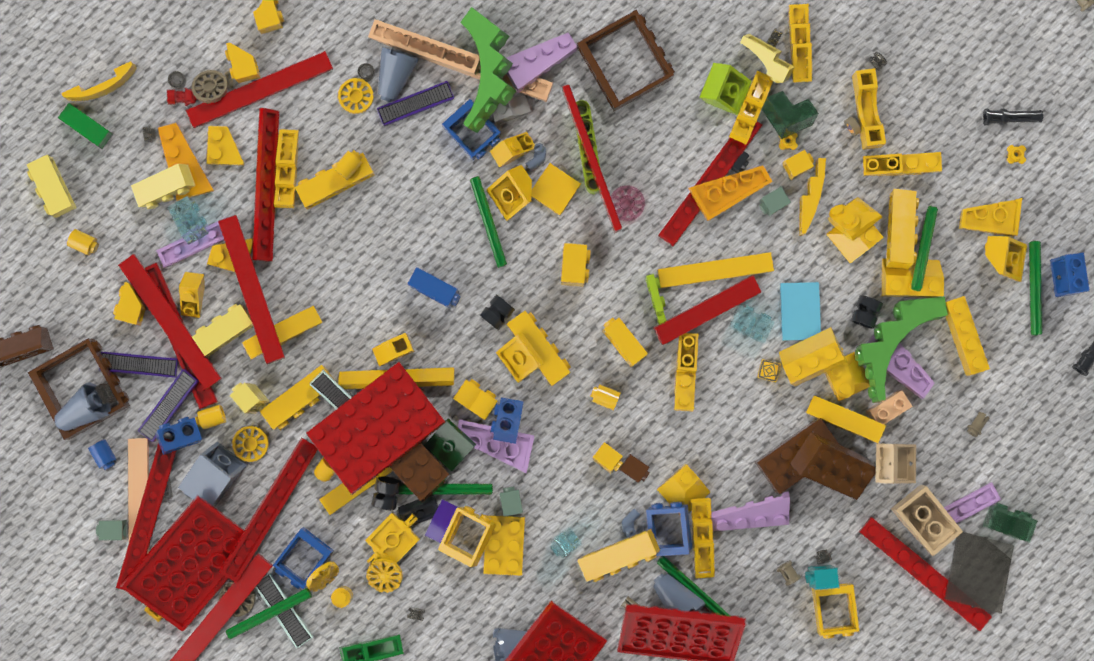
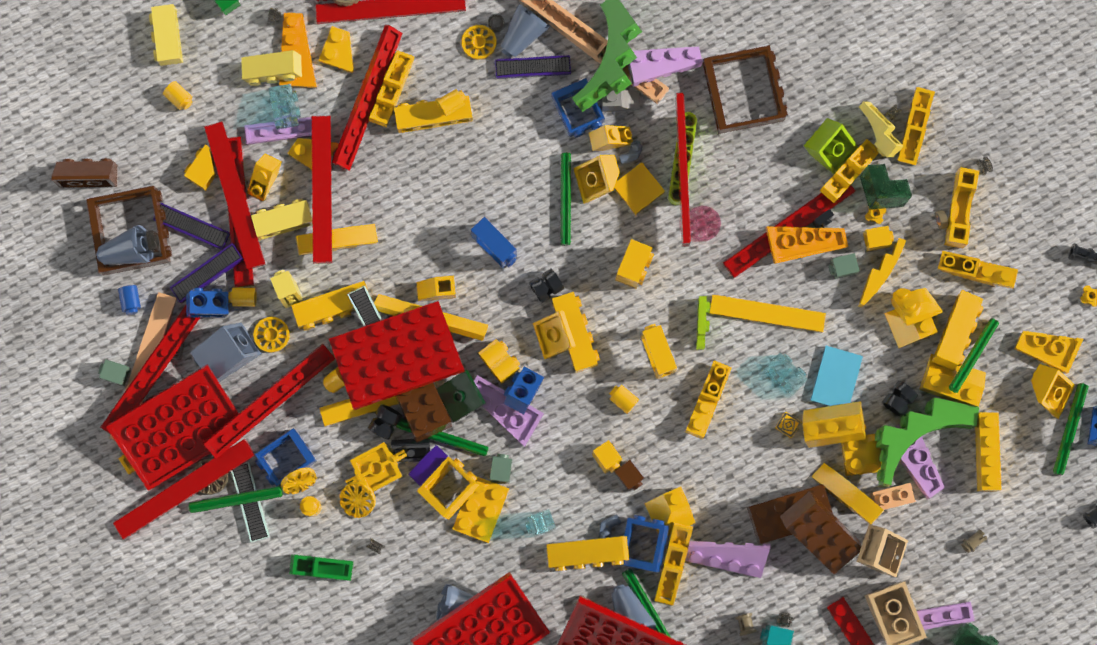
camera: 15 degrees right, 5 degrees down
red tile [653,275,761,345] -> none

